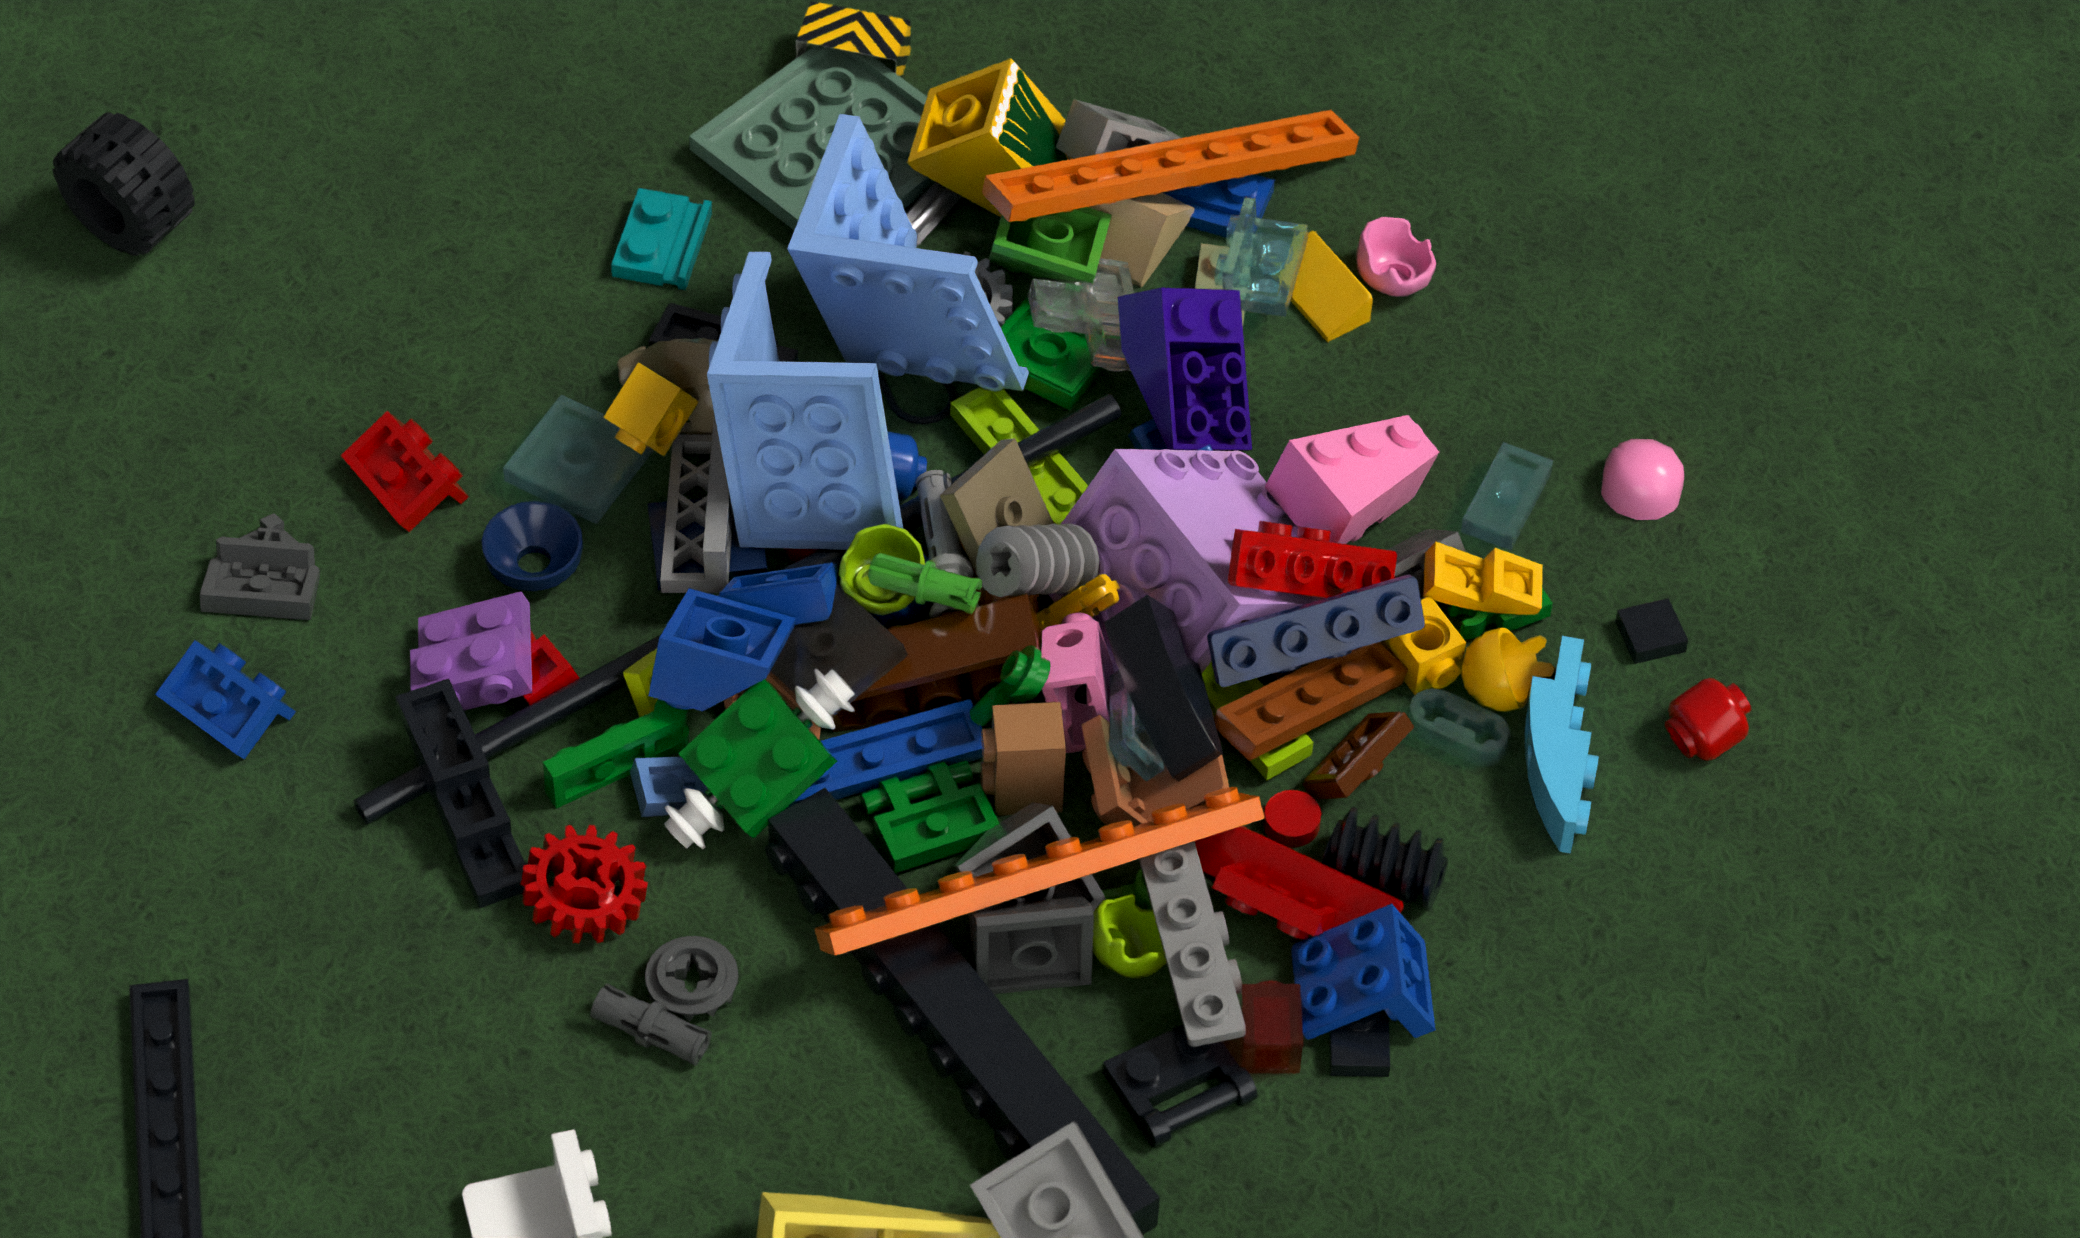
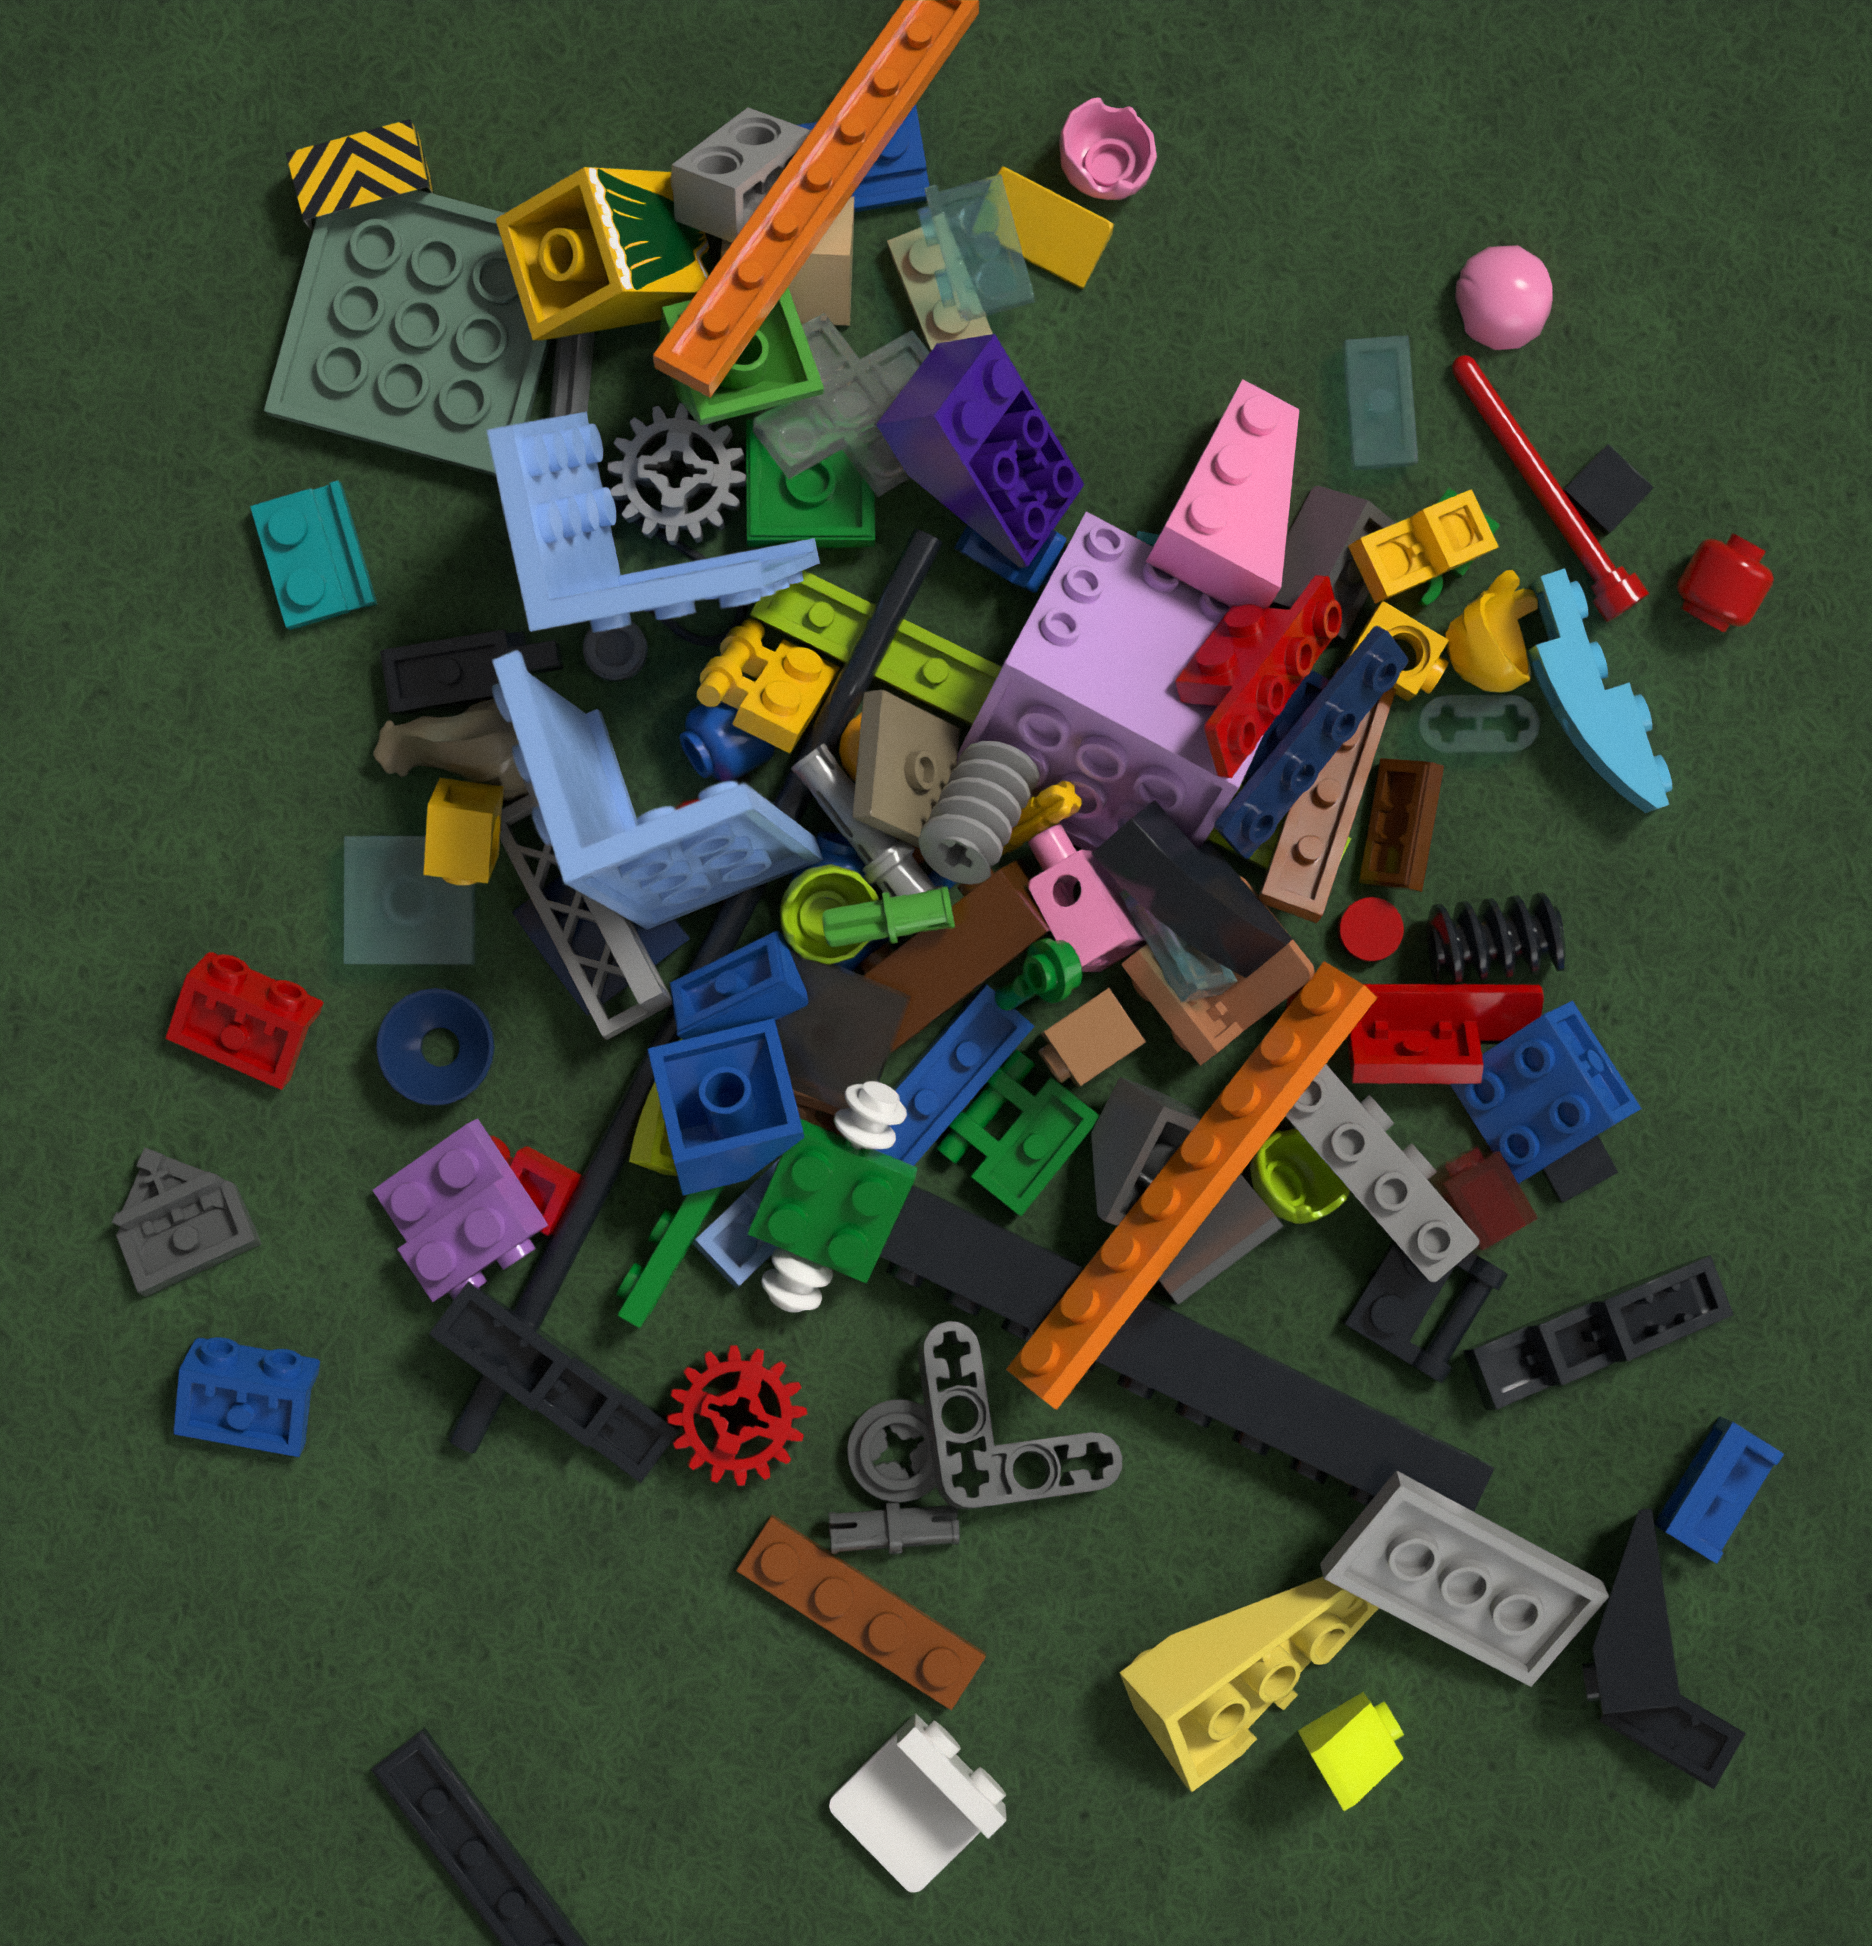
camera: 25 degrees left, 35 degrees up
none -> yellow plate [697,619,840,753]
none -> dark orange plate [736,1514,986,1710]
none -> dark grey beam [918,1321,1122,1509]
none -> red piece [1452,355,1649,623]
none -> black slope [1463,1255,1734,1410]

